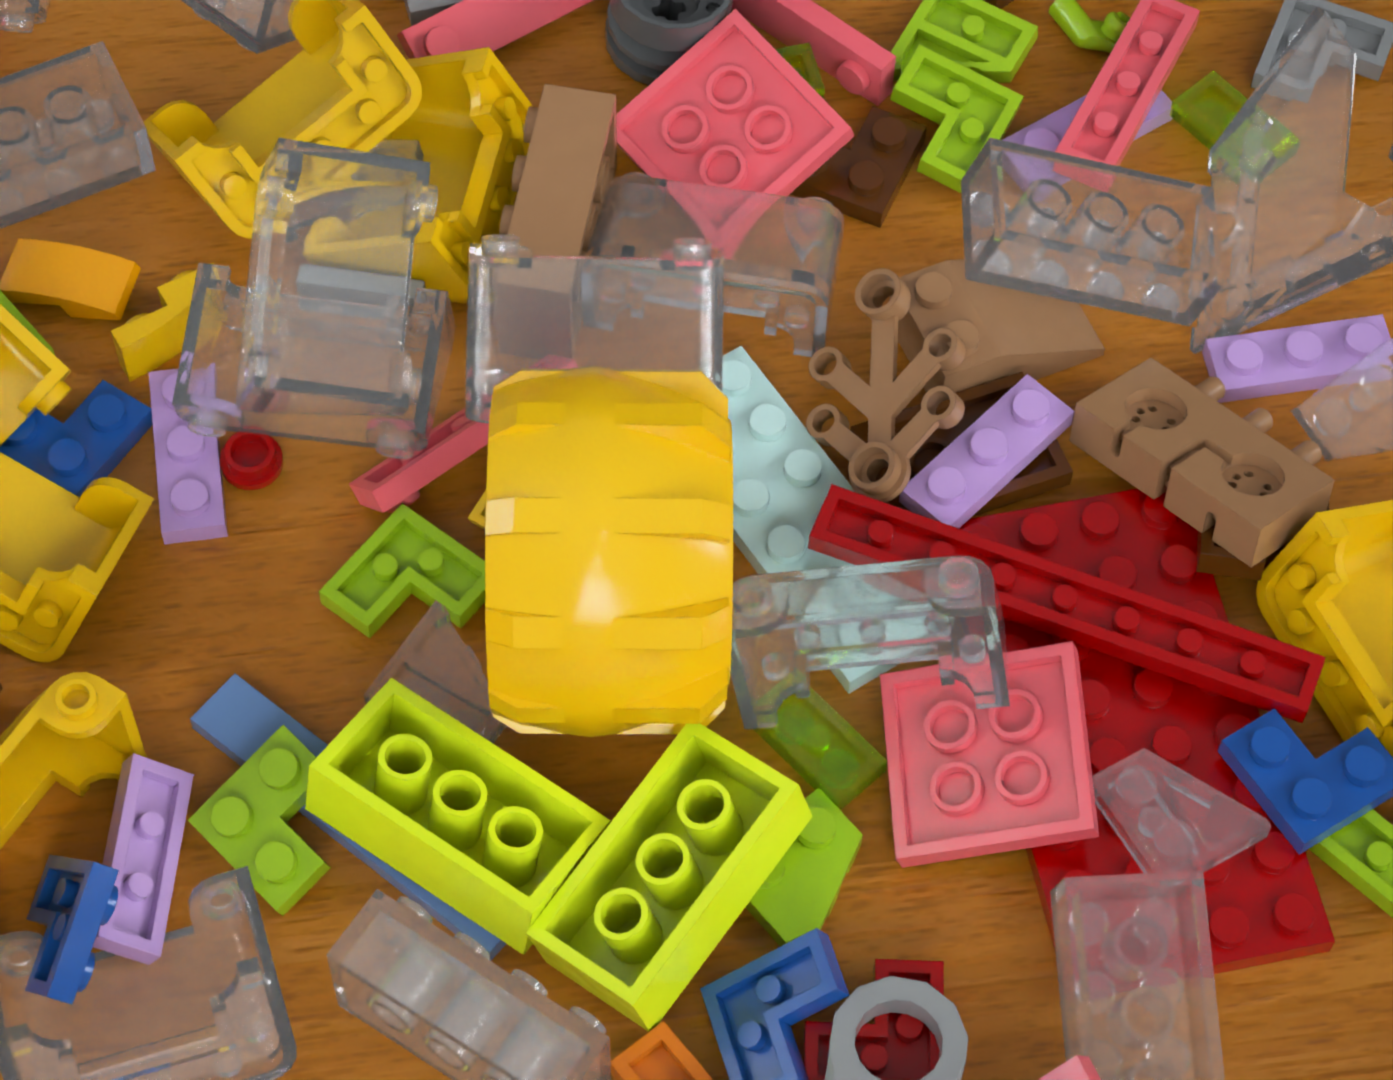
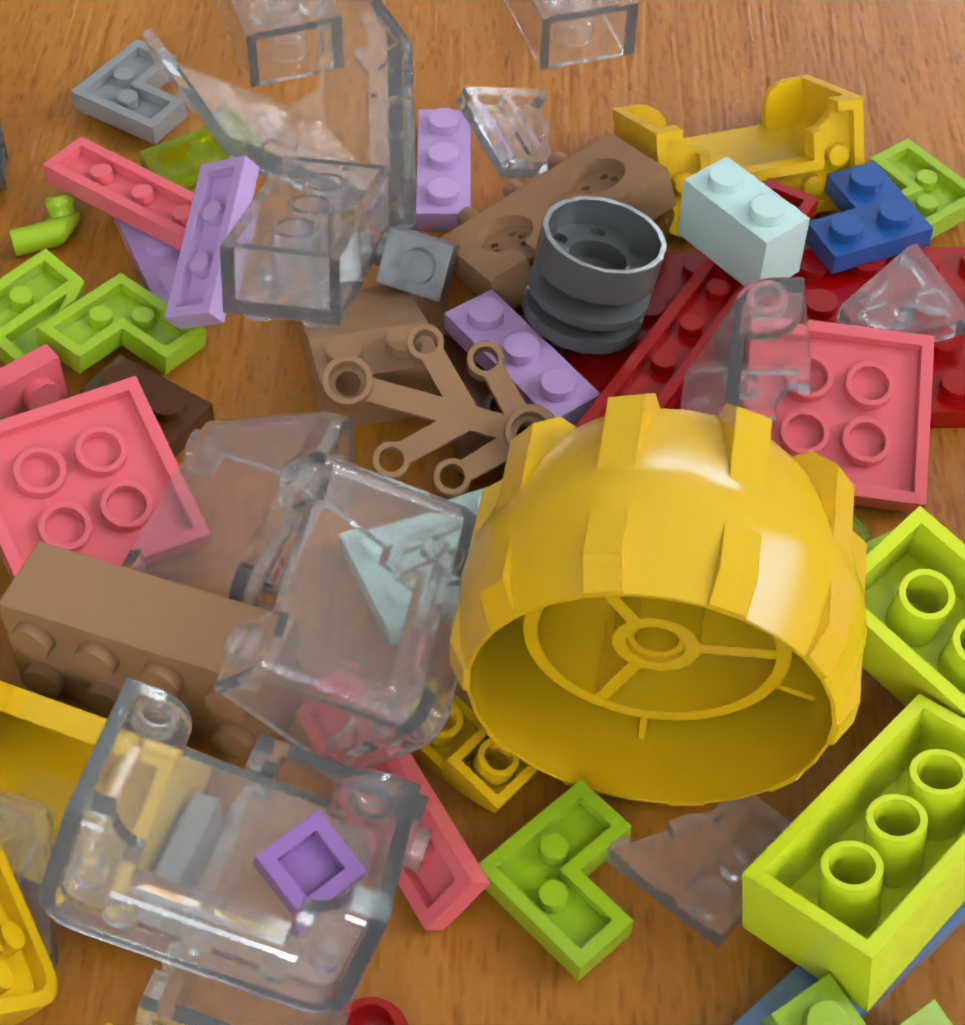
camera: 80 degrees left, 10 degrees down
none -> lavender plate [164,155,260,329]
none -> medium lavender plate [253,809,367,927]
none -> flat silver bracket [374,224,460,302]
none -> dark grey wheel [521,196,667,355]
none -> light aqua brick [677,156,810,296]

